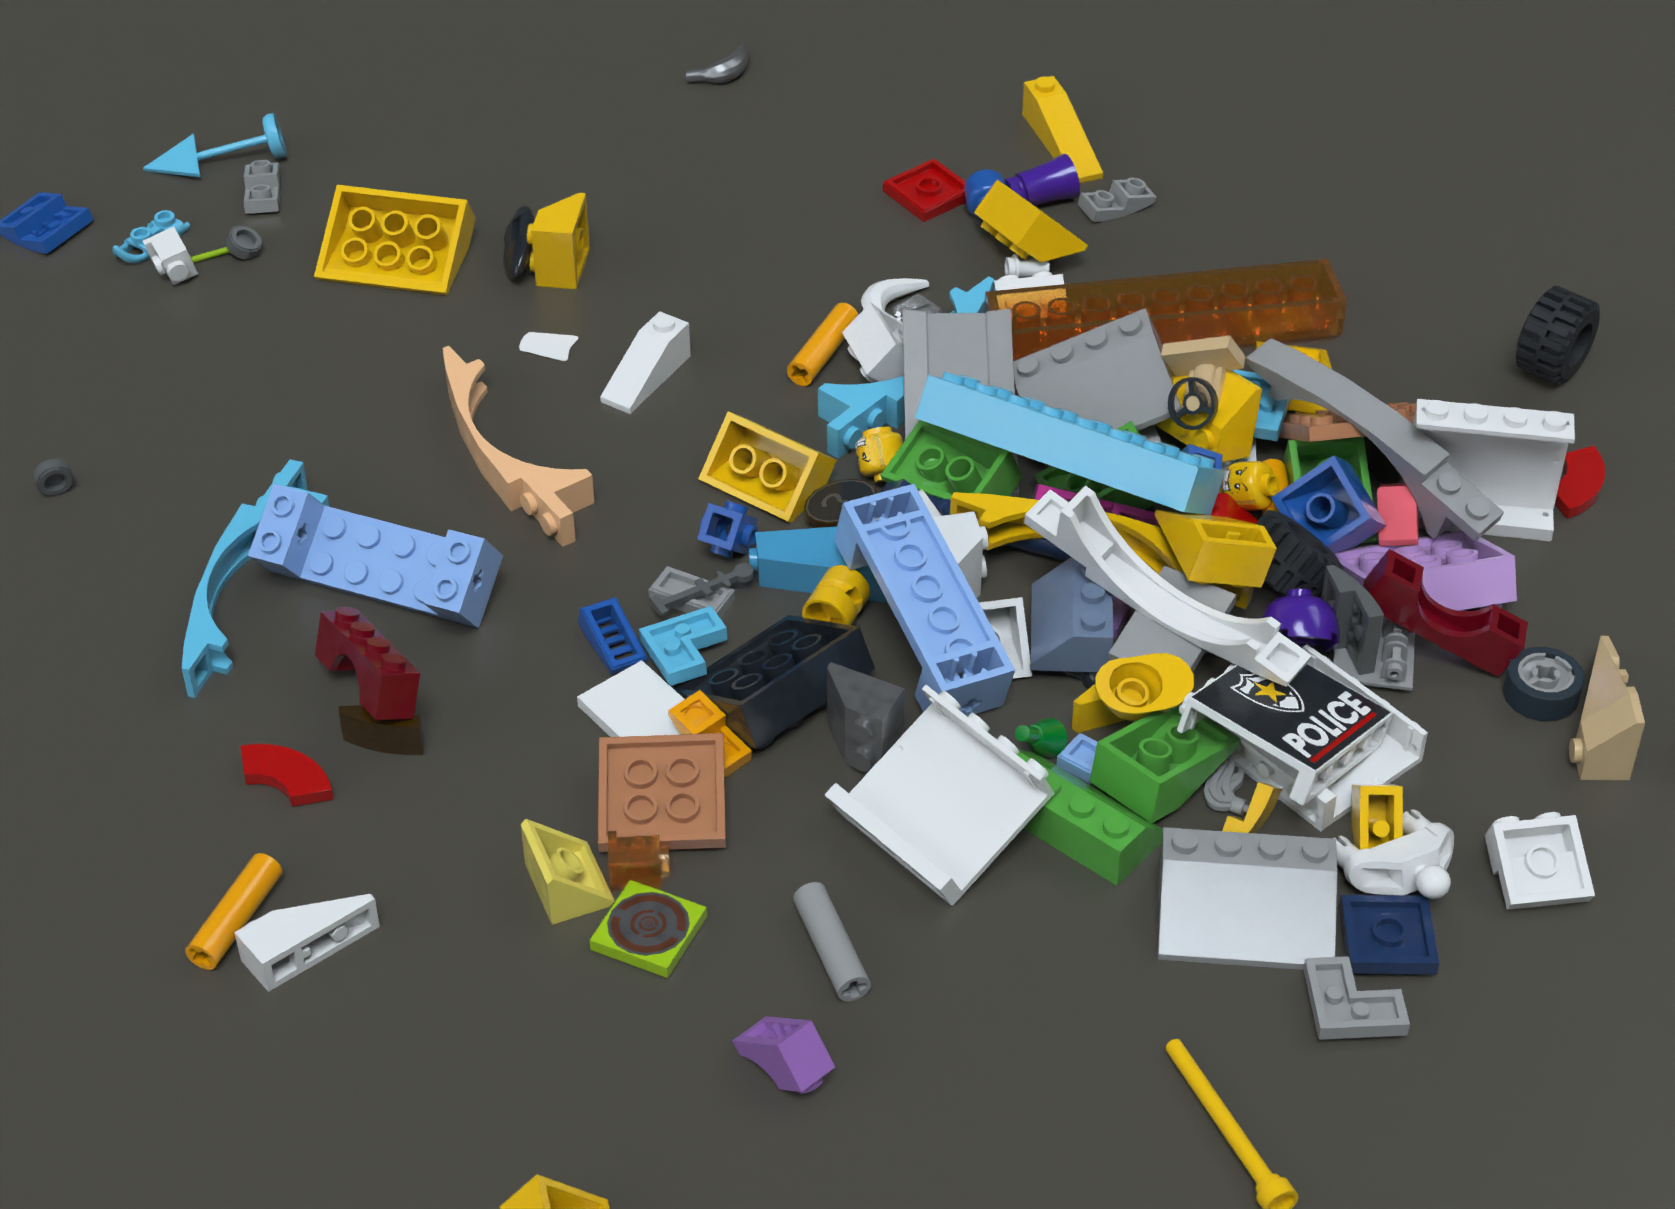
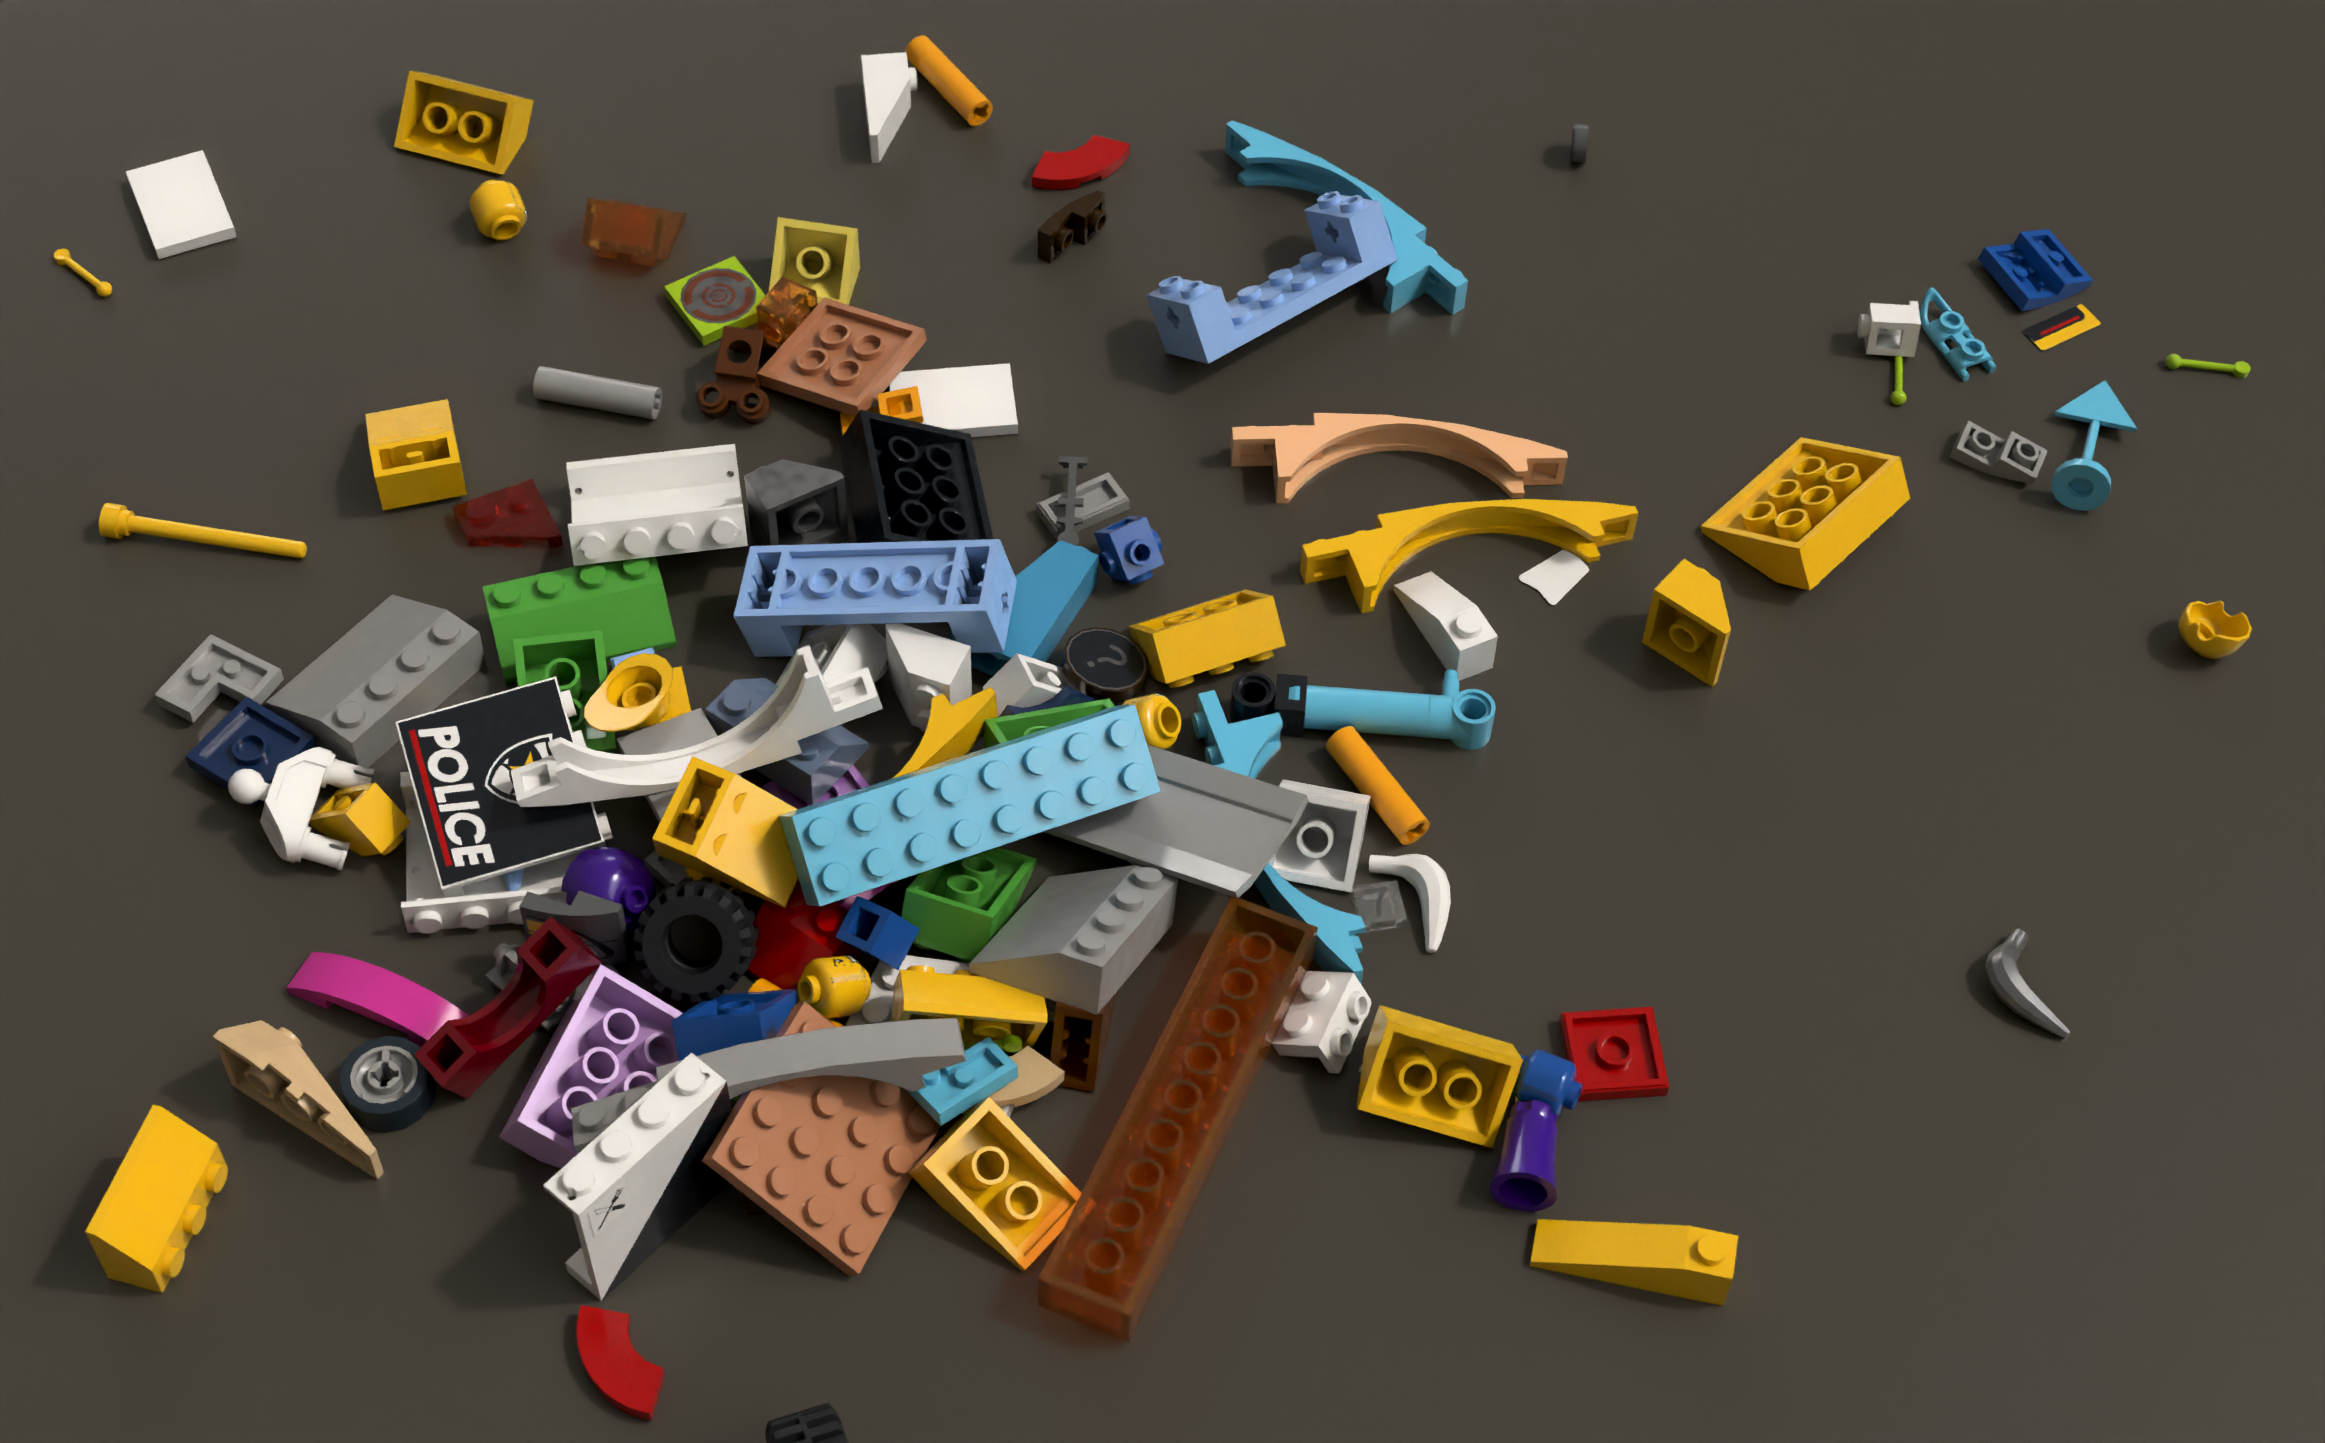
camera: 120 degrees right, 10 degrees up
dark grey tile [226,225,262,259] -> none
dark red arch [315,606,420,720] -> none
black piece [503,206,534,278] -> none
blue slope [578,597,648,674] -> none
medium azure plate [639,606,728,686] -> none
medium lavender arch [732,1016,835,1094] -> none
green cone [1015,718,1068,758] -> none
light grey slope [1078,177,1156,222] -> none
tan piece [1161,336,1246,430] -> none
white plate [1484,812,1595,910] -> none
none -> dark pink slope [286,952,469,1048]
none -> yellow slope [365,399,467,510]
none -> clear red wing [452,479,563,548]
none -> yellow head [469,180,527,240]
none -> clear orange slope [581,198,686,266]
none -> reddish brown piece [696,326,779,424]
none -> medium azure piece [1230,669,1496,750]
none -> yellow slope [1300,499,1638,614]
none -> sticker [2023,304,2101,351]
none -> lime hinge [2165,354,2251,378]
none -> yellow hair [2178,601,2252,659]

